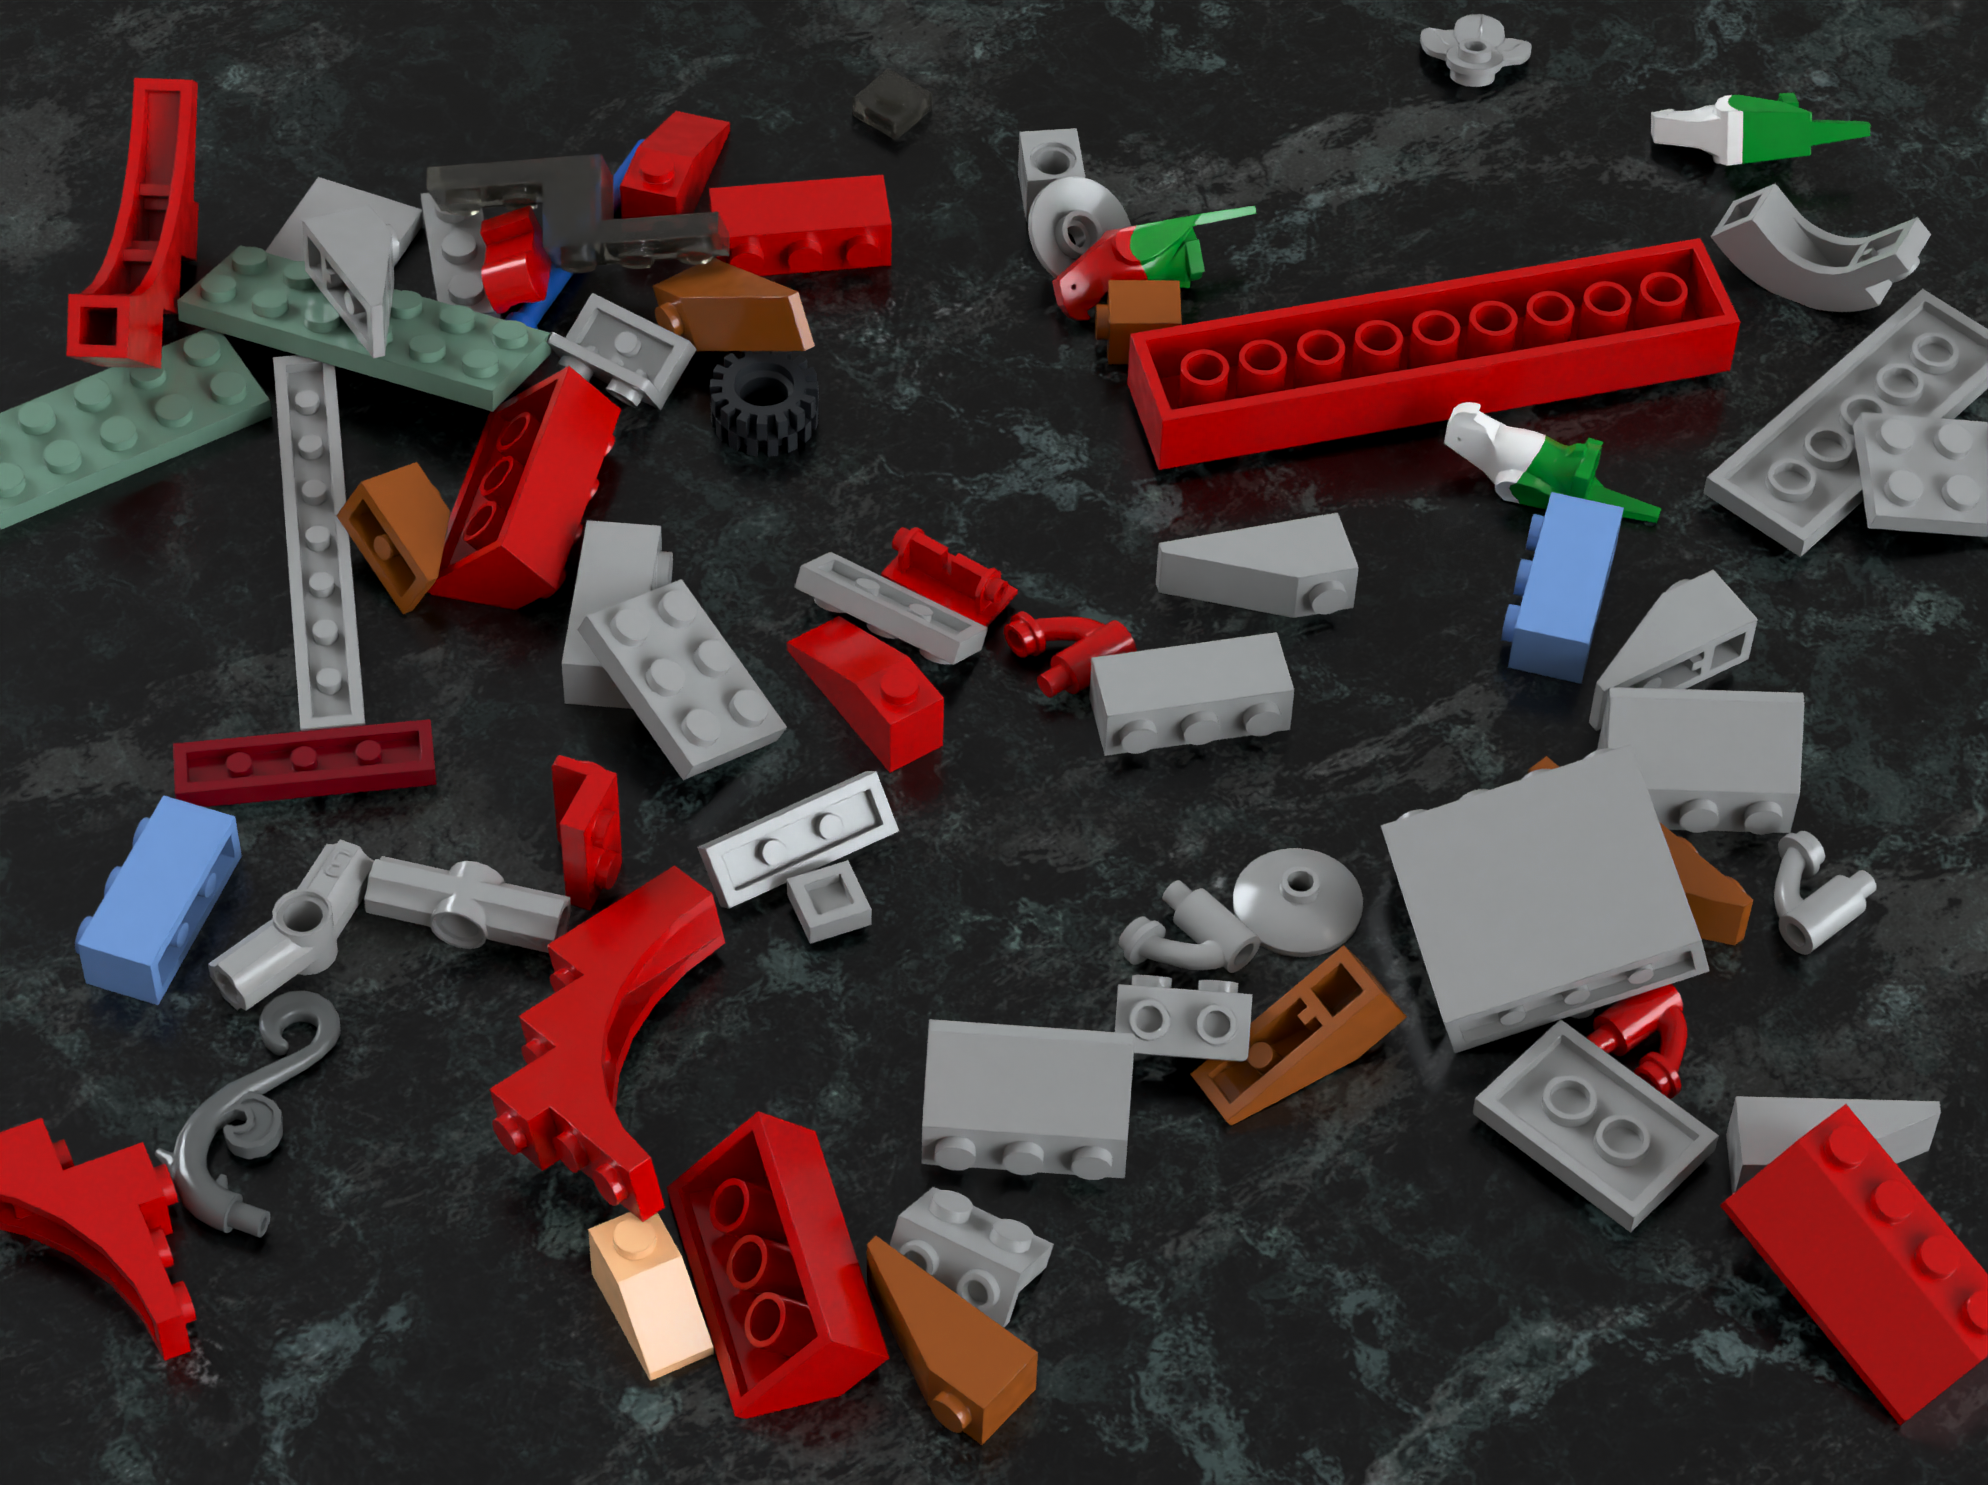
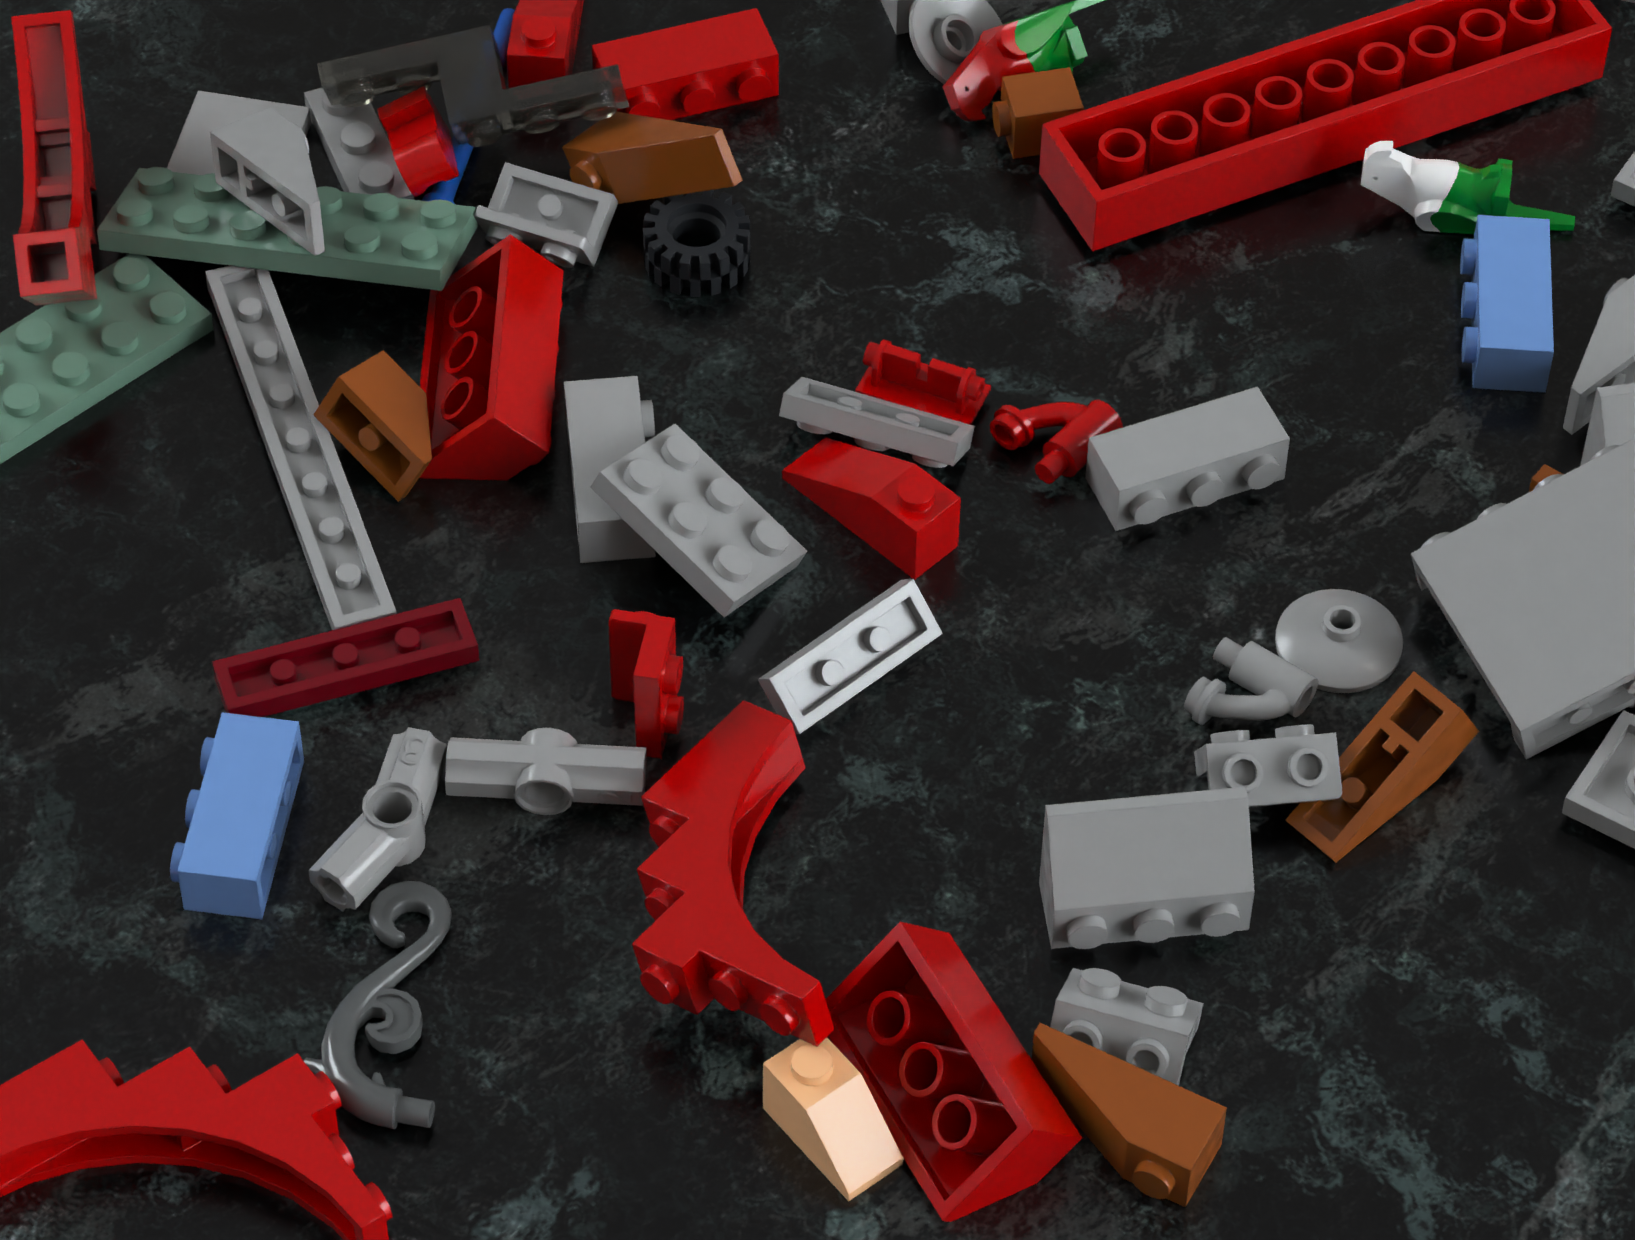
camera: 10 degrees left, 0 degrees up
light grey plate [787,860,872,944] -> none
light grey slope [1156,513,1359,618] -> none

